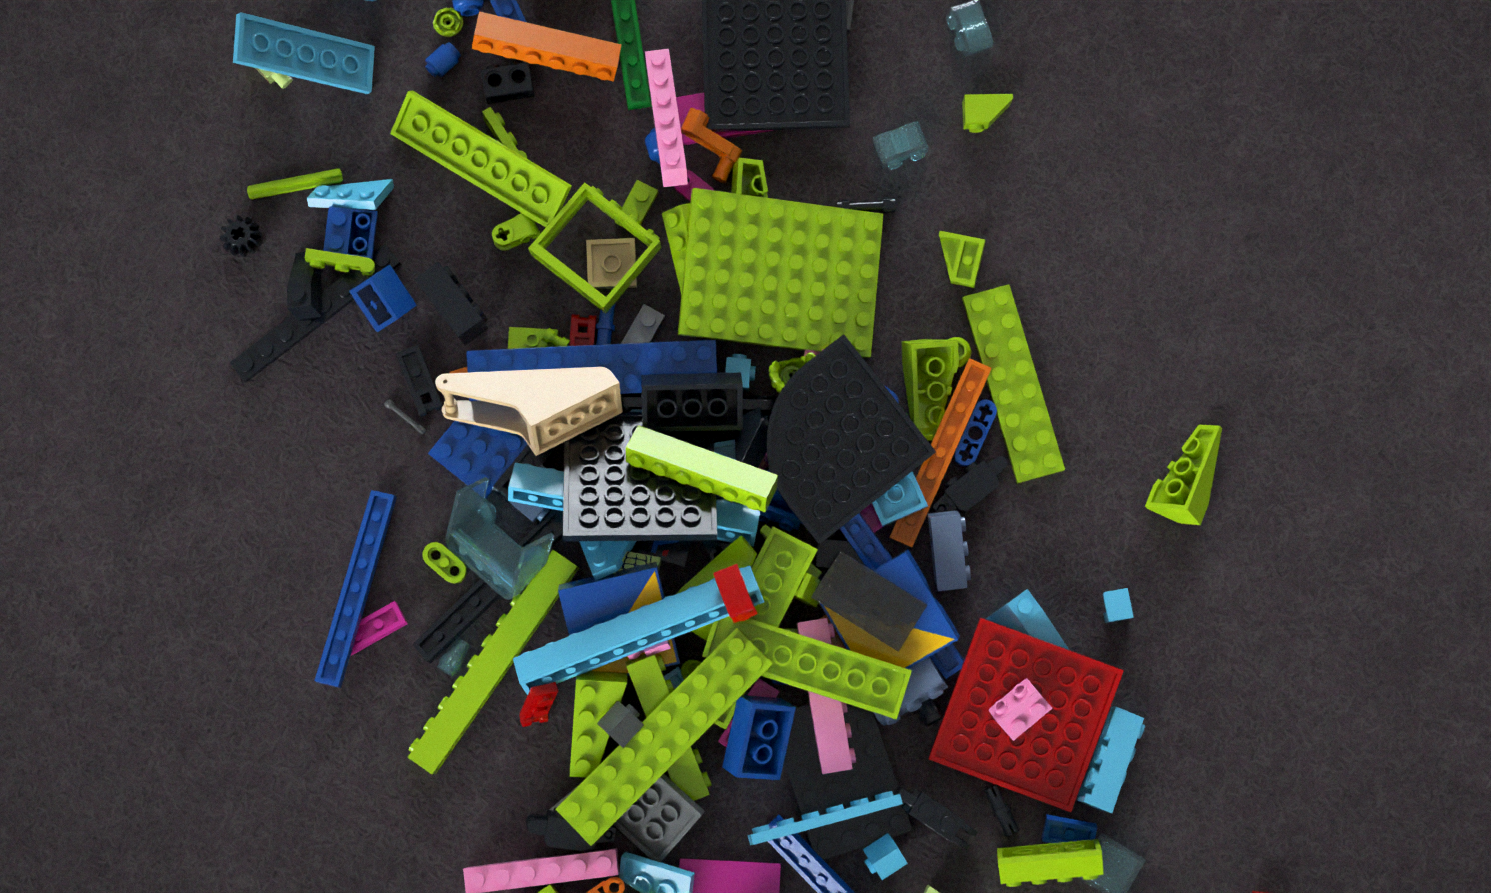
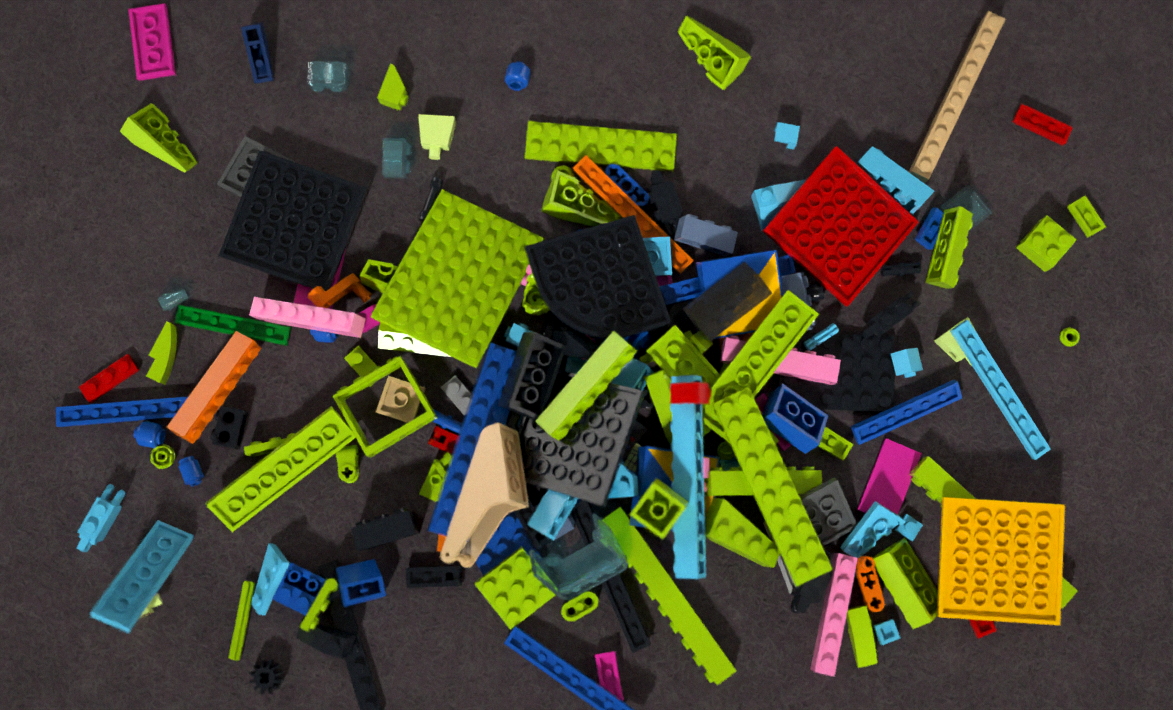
camera: 75 degrees left, 0 degrees up
dark grey hinge [384,399,426,435] -> none
clear light blue cone [437,638,471,677] -> none
red plate [520,682,558,727] -> none
dark grey brick [597,701,644,748] -> none
medium azure plate [748,791,903,845] -> none
lime wing [939,231,986,288] -> none
bright pink bracket [989,678,1052,741] -> none
none -> yellowish green torso [419,114,456,160]
none -> lime plate [474,546,558,630]
none -> blue head [505,62,531,91]
none -> lime brick [630,478,689,539]
none -> medium azure axle [803,323,839,351]
none -> lime plate [818,427,854,461]
none -> tan brick [909,11,1005,184]

